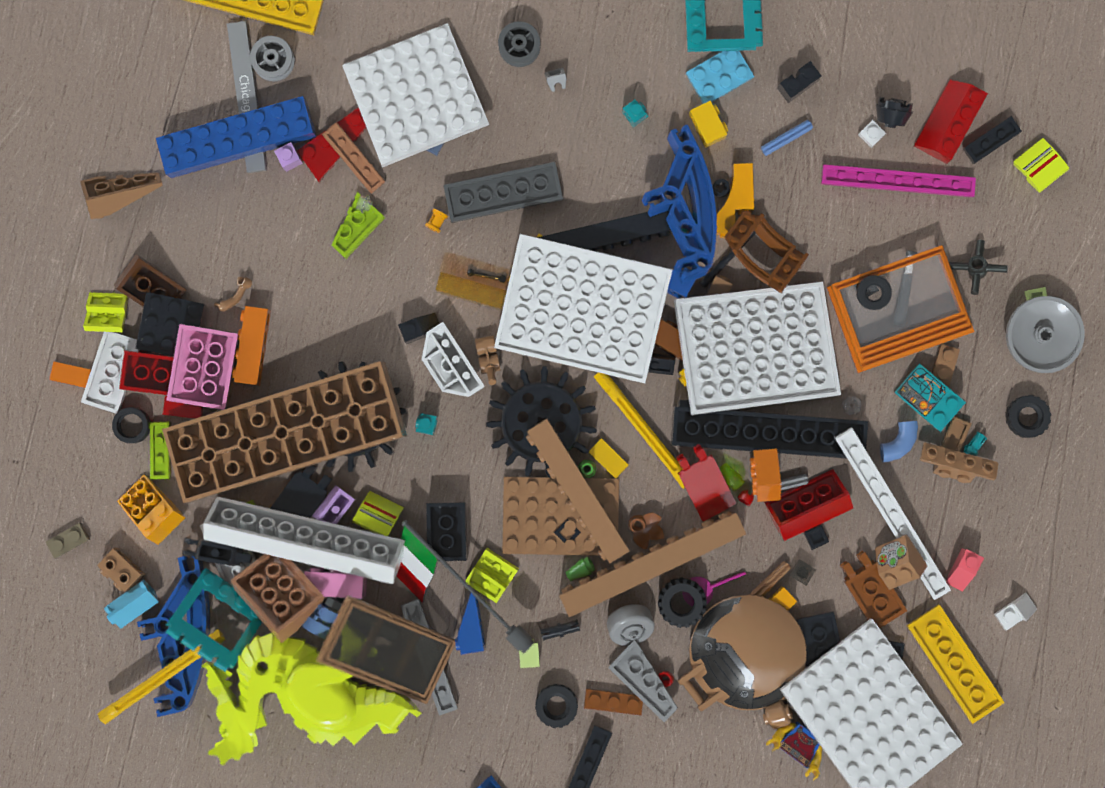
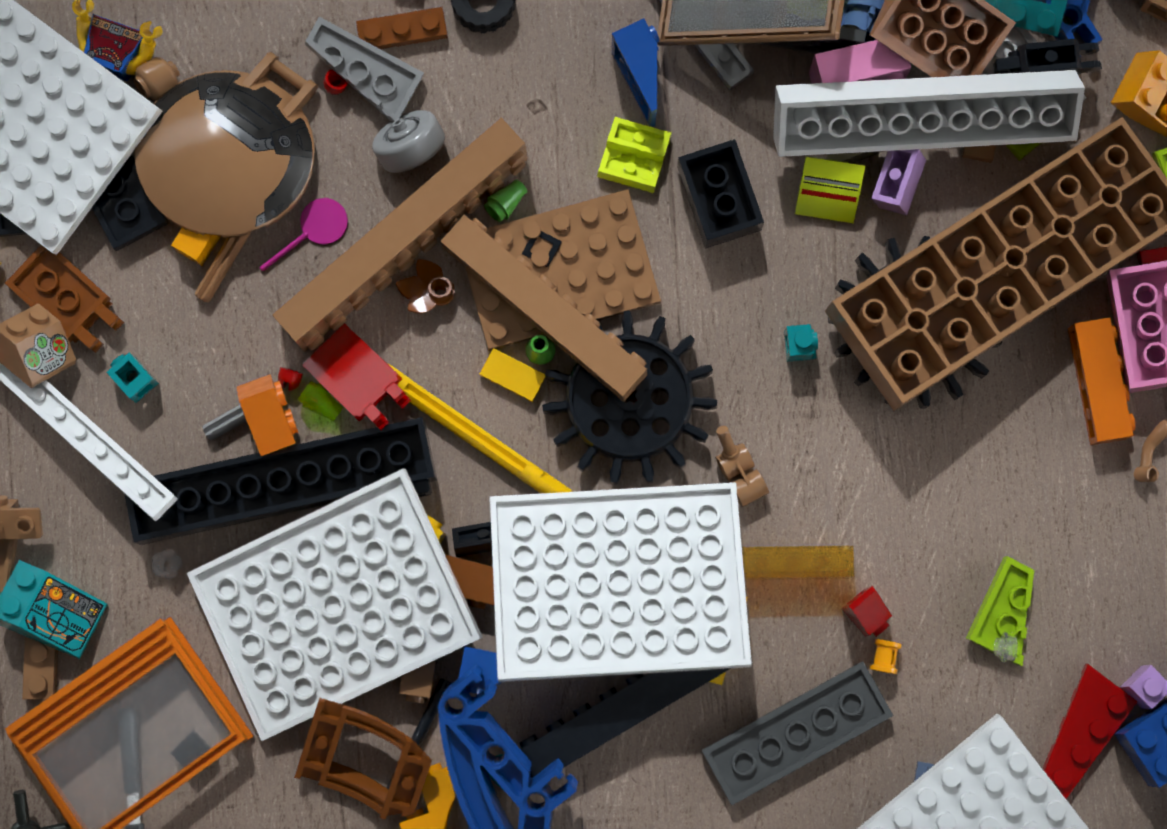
camera: 160 degrees right, 5 degrees down
black tile [270,465,333,518] -> none
nougat tile [322,122,385,194] -> none
flag [396,520,535,654] -> none
black slope [398,313,440,344] -> none
white wedge [422,322,485,397] -> none
black hinge [467,269,506,283] -> none
yellowish green brick [519,639,540,668] -> none
black pin [540,619,580,641] -> none
black tyre [658,577,707,628] -> none
red slope [764,469,854,541] -> none
clear smoke plate [789,559,816,586] -> none
black tile [803,524,829,550] -> none
black tyre [856,275,892,310] -> none
medium blue cylinder [880,421,918,462] -> none
none -> teal brick [106,352,159,403]
none -> red slope [841,586,892,637]

